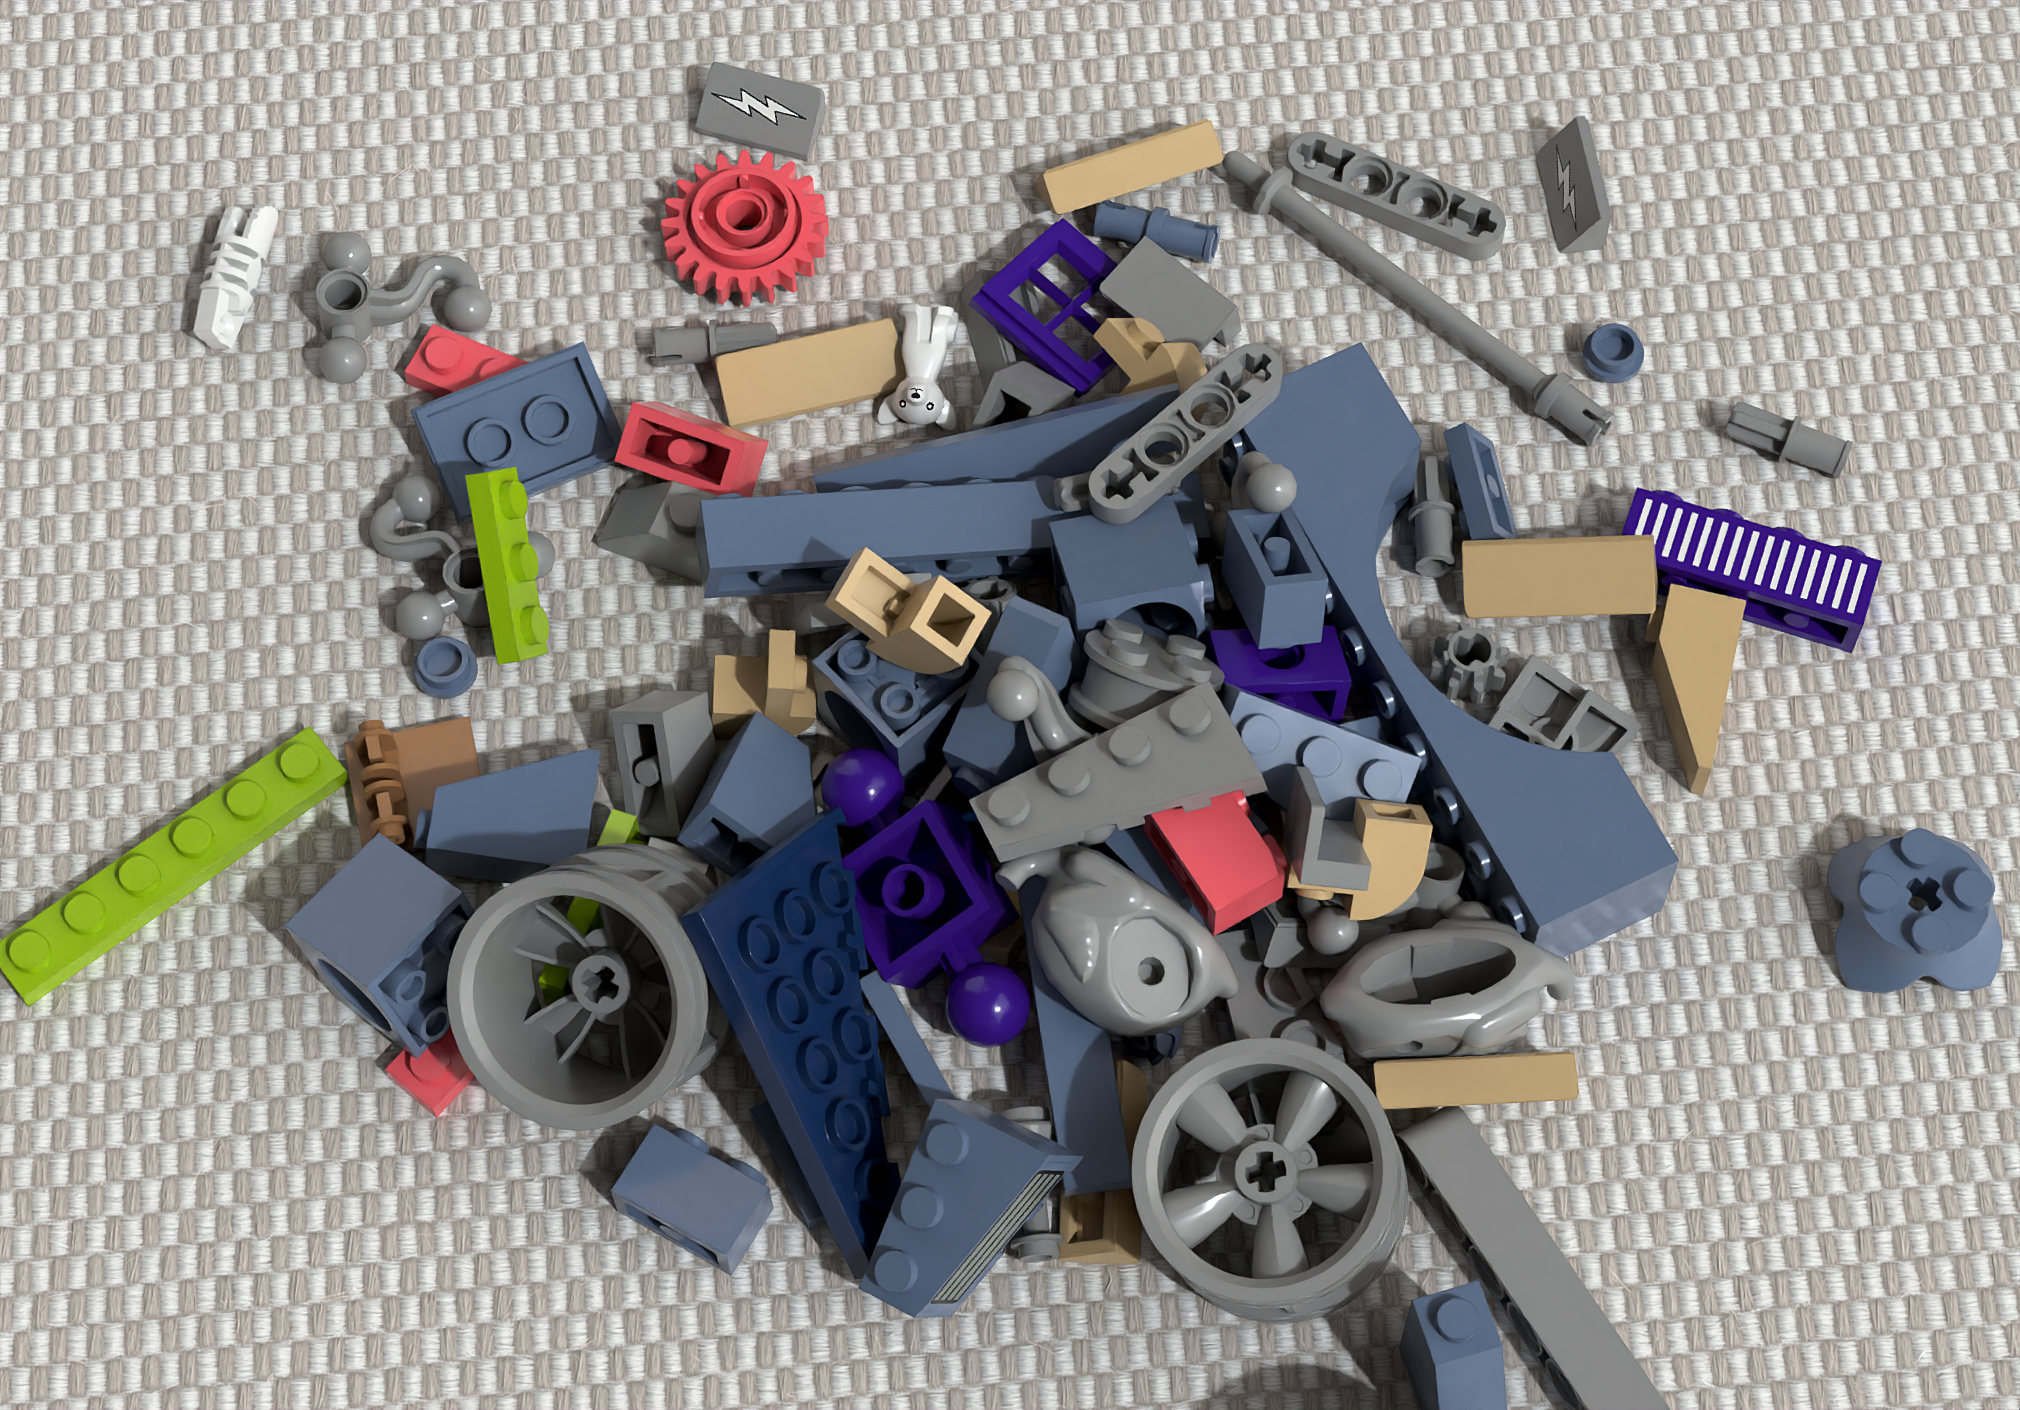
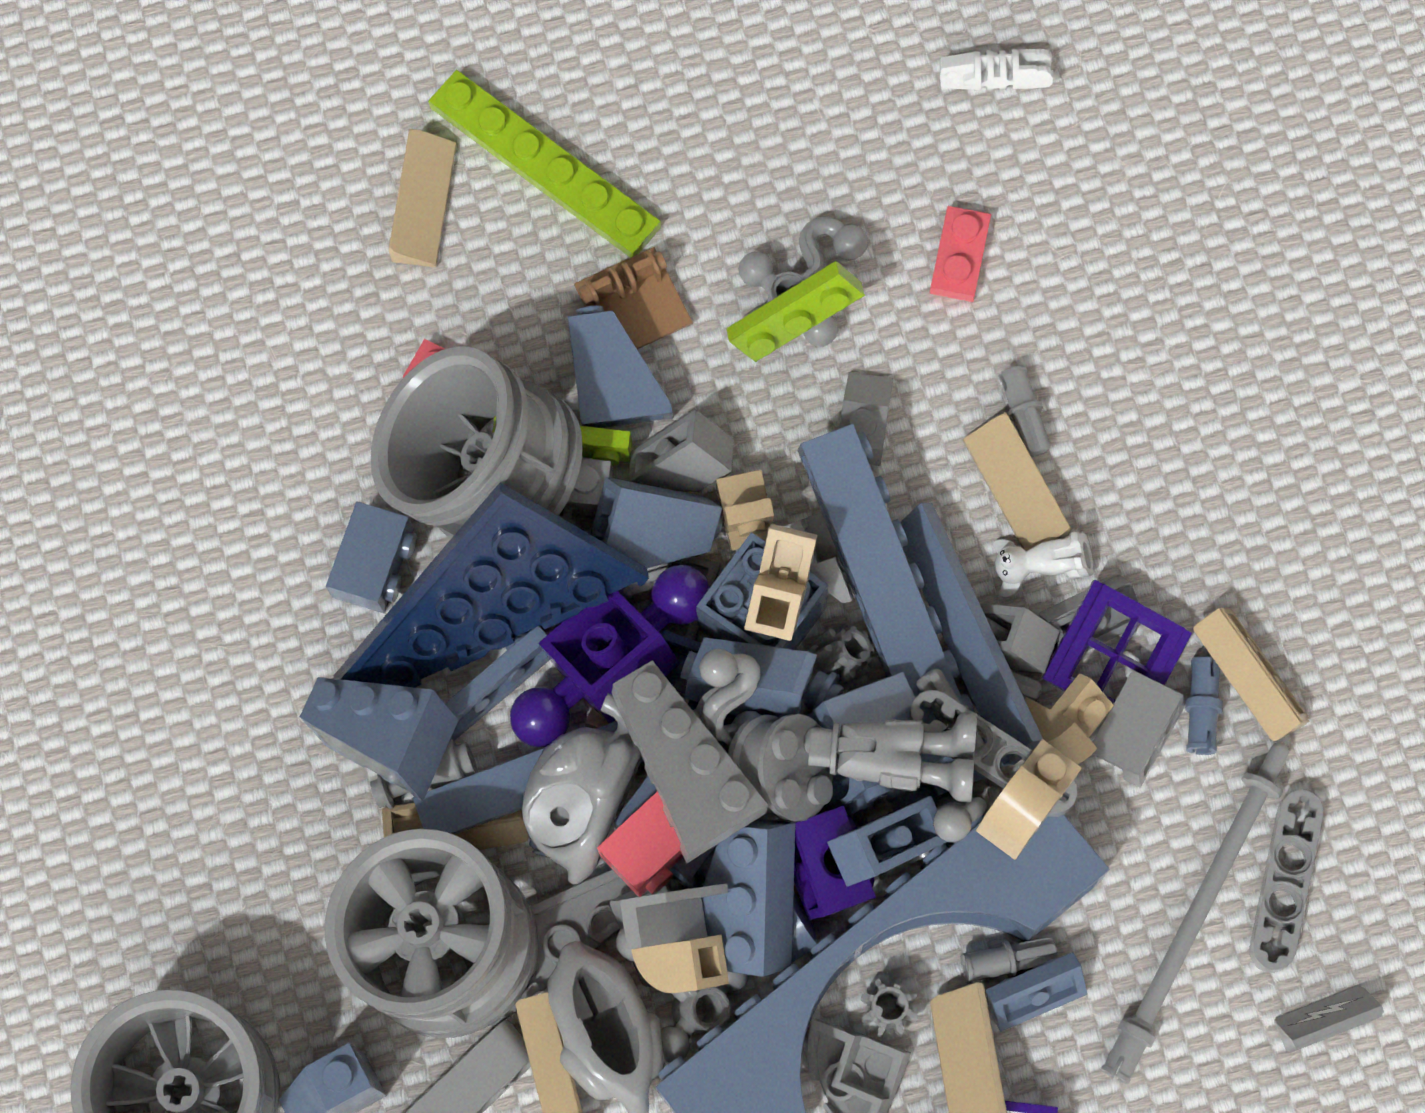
camera: 80 degrees right, 10 degrees up
sand blue brick [284,833,475,1059] -> none
light grey piece [315,231,492,385] -> none
sand blue tile [411,341,623,526] -> none
sand blue plate [413,637,478,699] -> none
coral brick [614,401,769,498] -> none
coral gear [661,150,829,307] -> none
light grey slope [695,62,826,161] -> none
sand blue plate [1582,323,1644,383] -> none
none -> tan slope [389,129,457,267]
none -> light grey piece [808,712,977,802]
none -> tan brick [976,739,1082,860]

